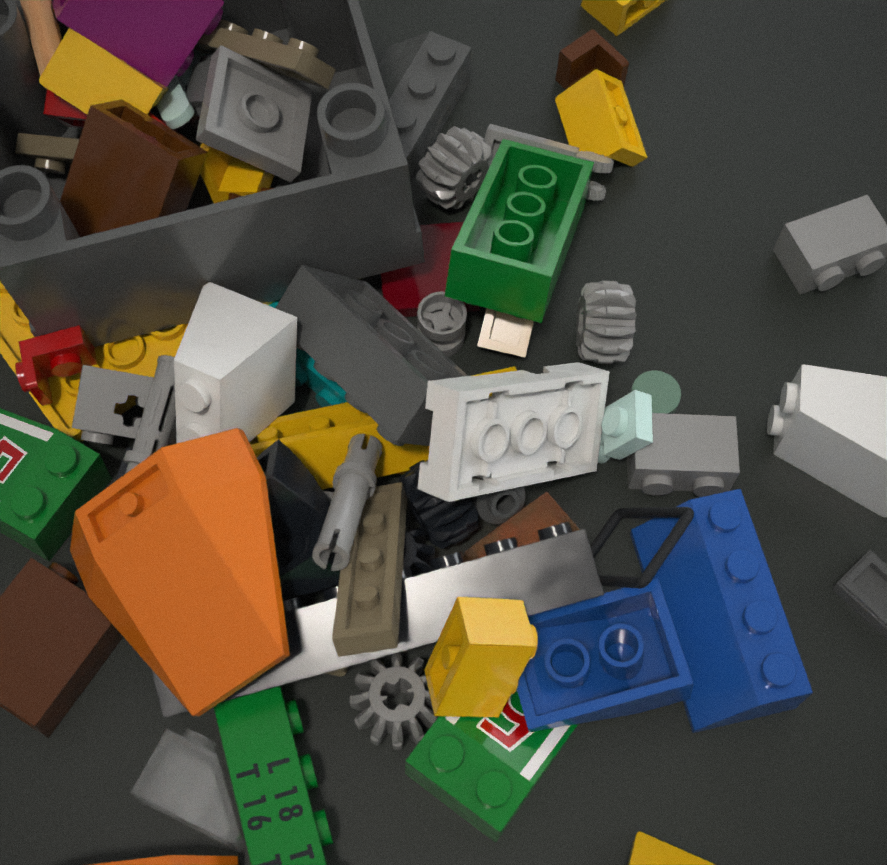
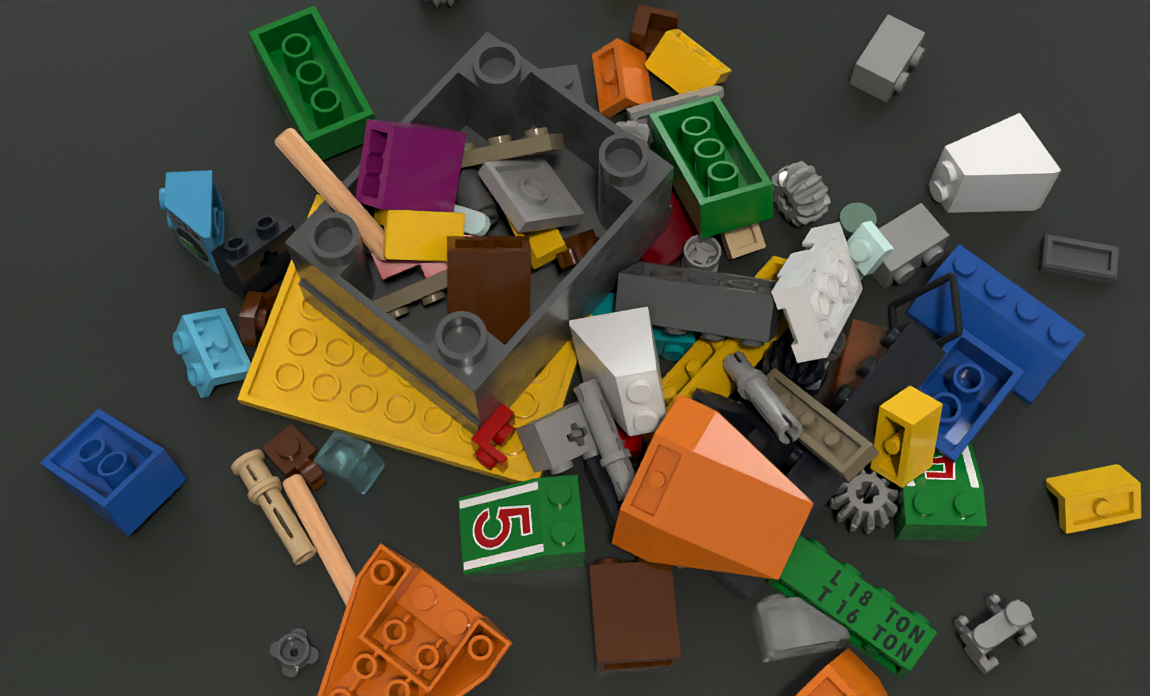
camera: 35 degrees left, 0 degrees up
none -> orange panel [592,38,653,118]

